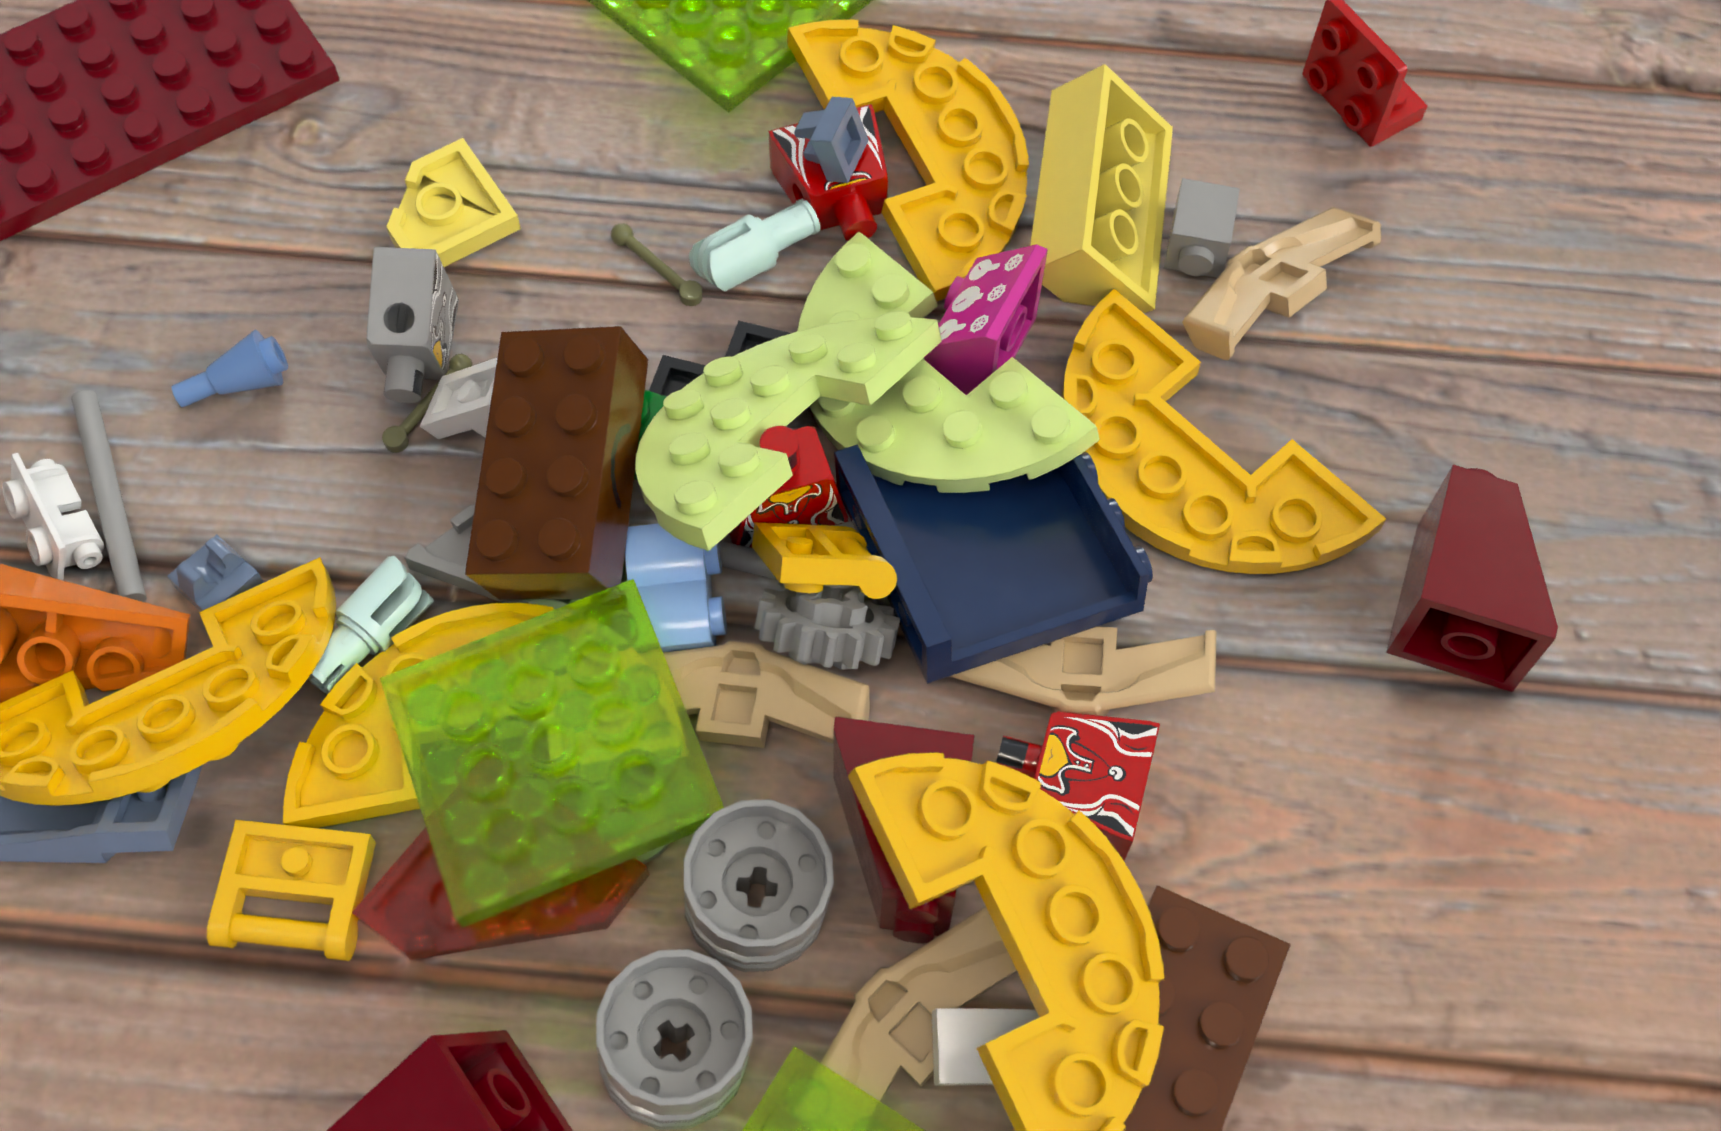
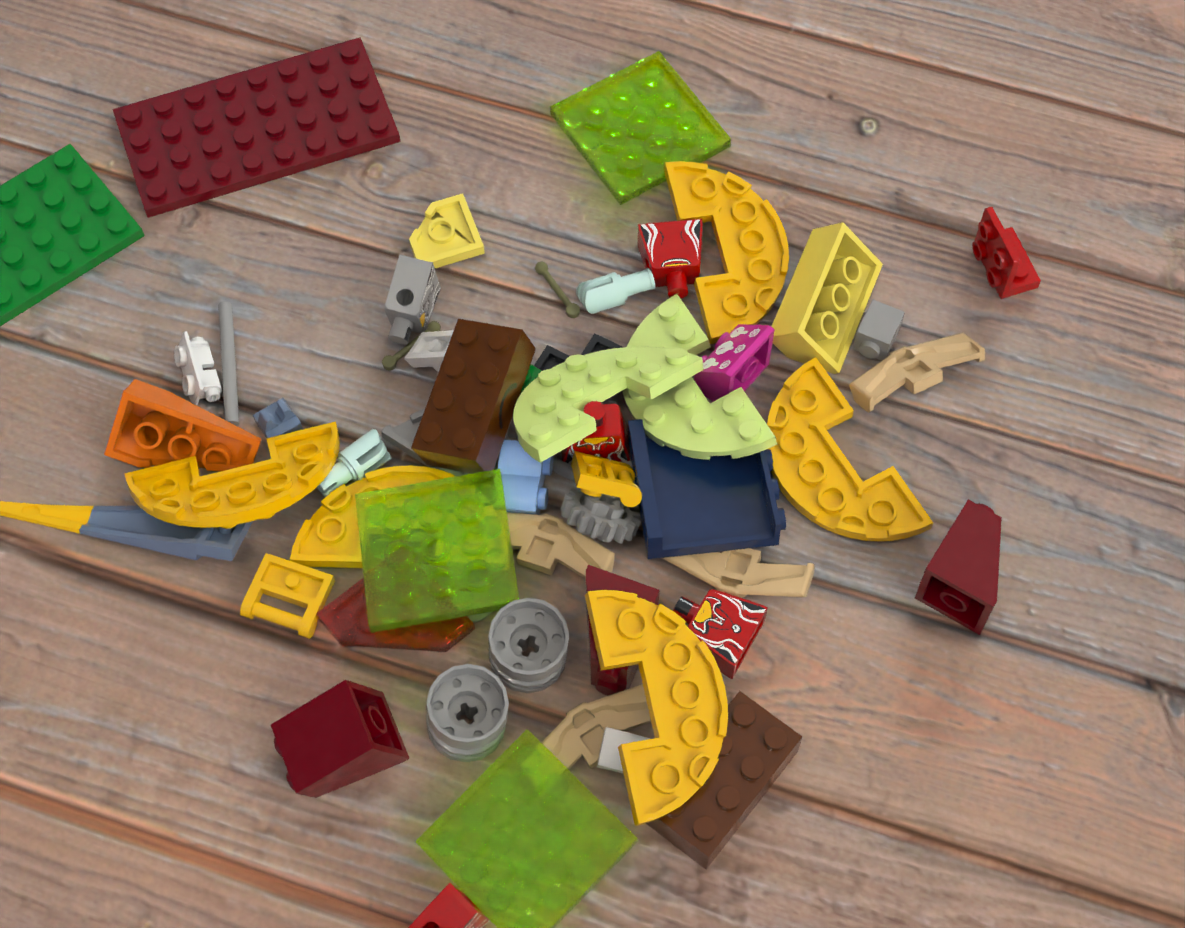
camera: 15 degrees right, 0 degrees up
medium blue cone [171,330,288,407] -> none
sand blue tile [794,97,869,183] -> none

